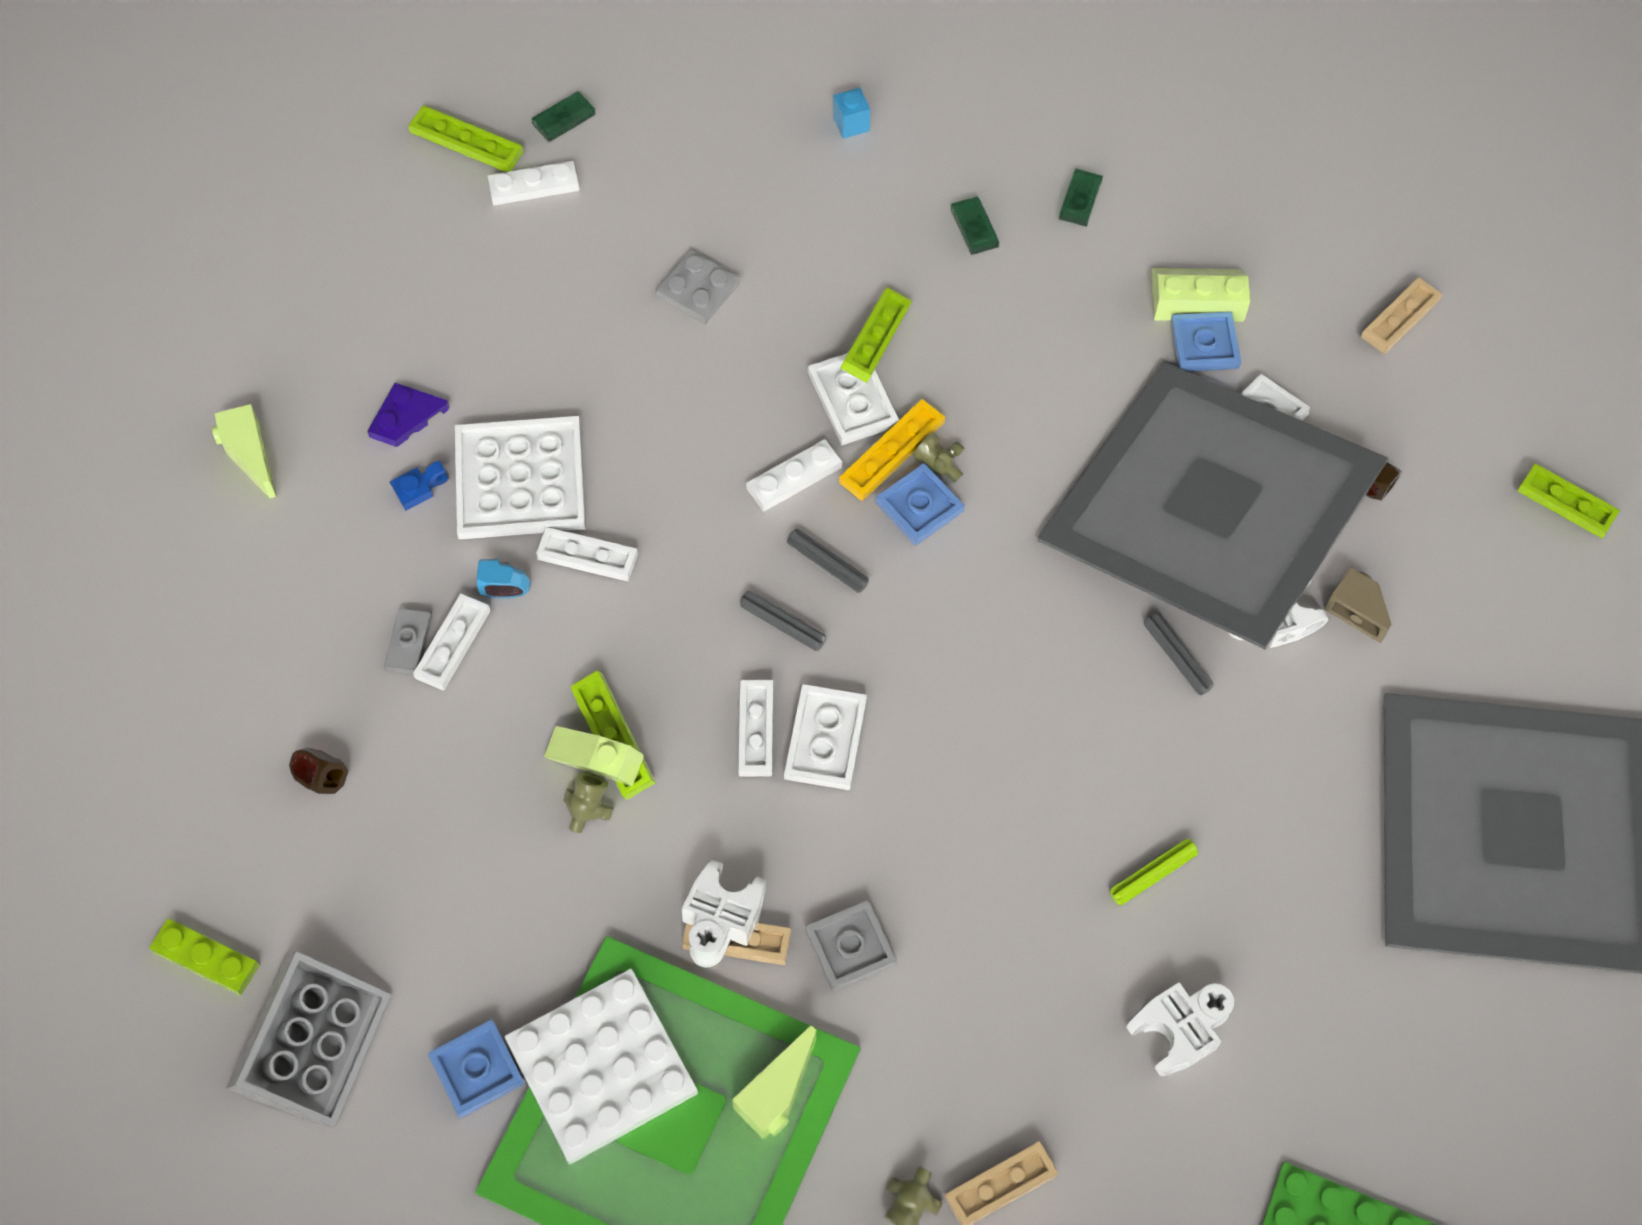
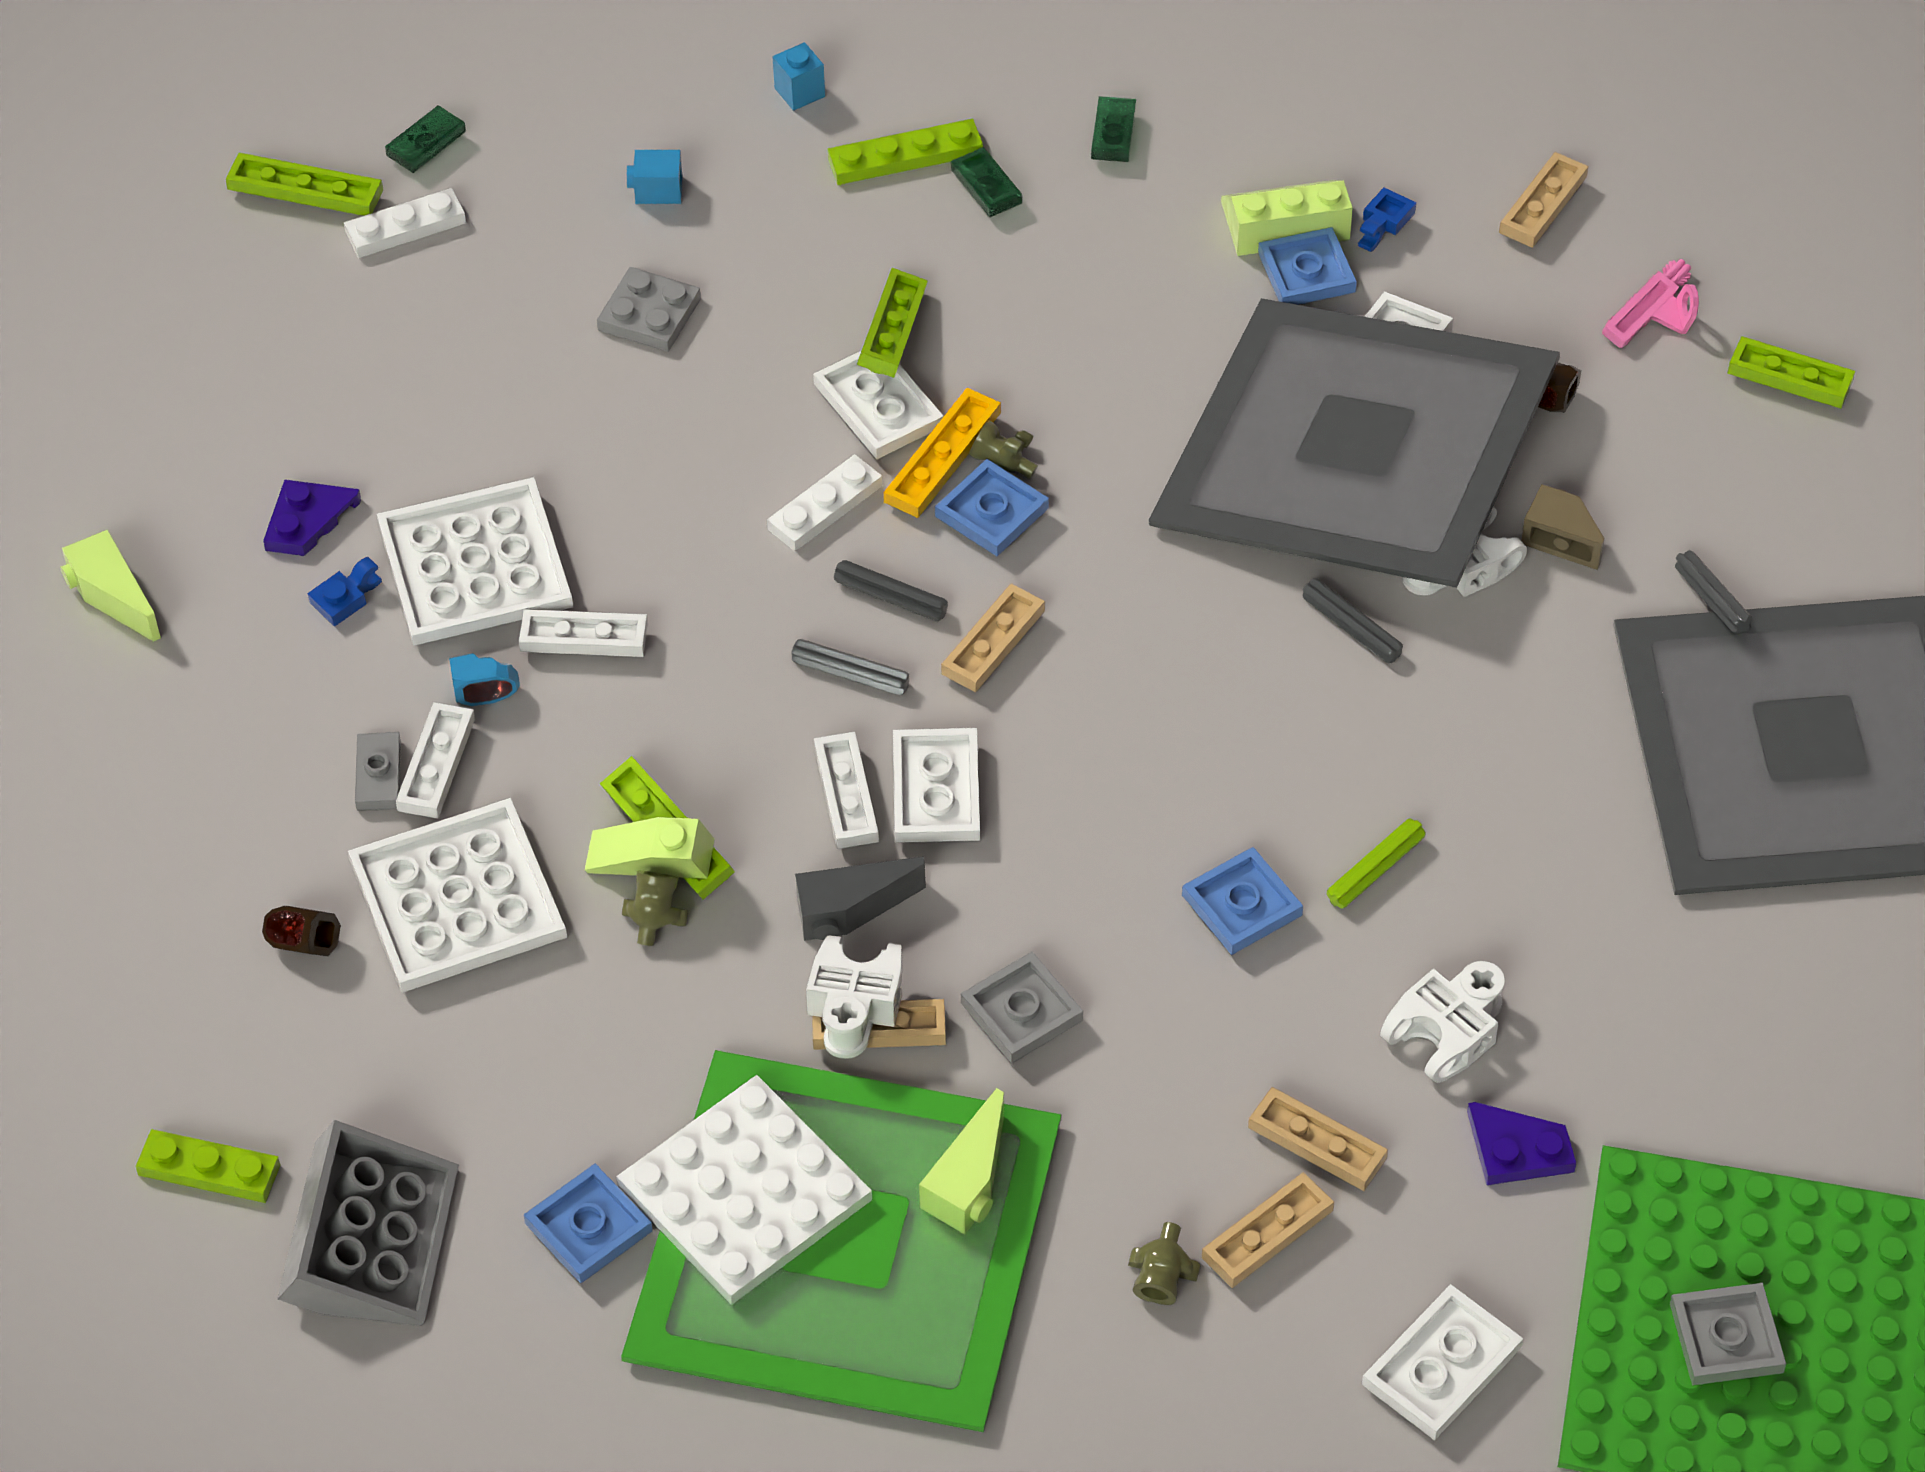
camera: 10 degrees left, 10 degrees down
none -> white plate [348,798,567,993]
none -> dark azure brick [627,150,683,204]
none -> dark grey slope [795,856,926,941]
none -> lime plate [827,118,983,185]
none -> tan plate [941,583,1045,693]
none -> medium blue plate [1182,847,1303,955]
none -> tan plate [1248,1087,1388,1191]
none -> blue plate [1358,187,1417,252]
none -> dark purple wing [1467,1102,1576,1185]
none -> bright pink piece [1602,259,1699,348]
none -> dark grey axle [1675,550,1752,635]

